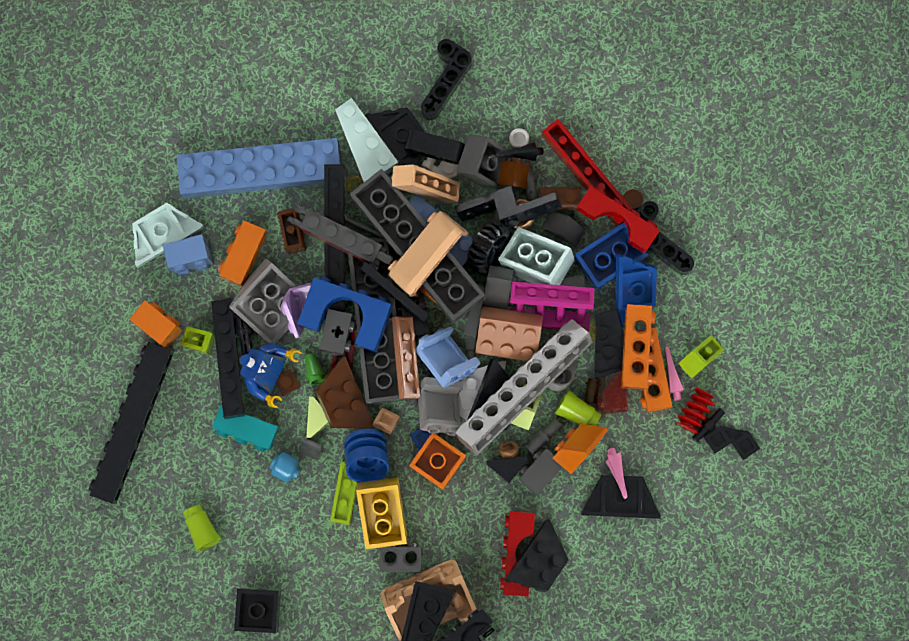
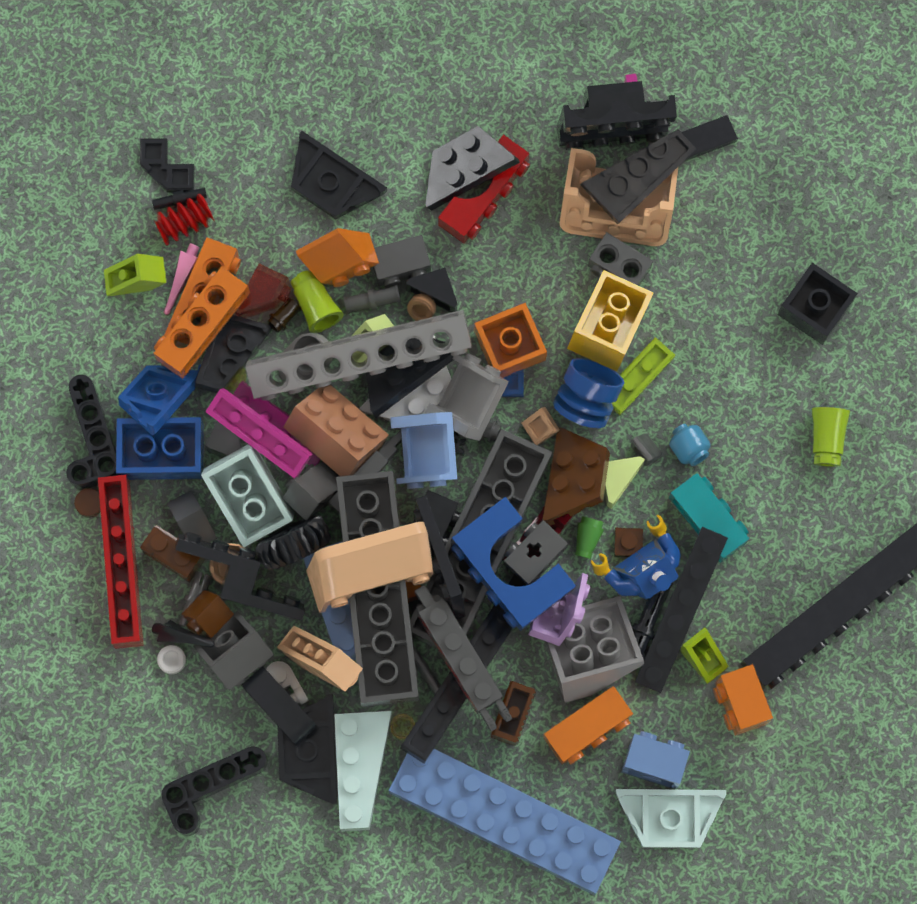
camera: 155 degrees left, 5 degrees down
nougat tile [392,316,420,399] -> none
red arch [576,186,660,254] -> none
bright pink piece [606,448,628,499] -> none

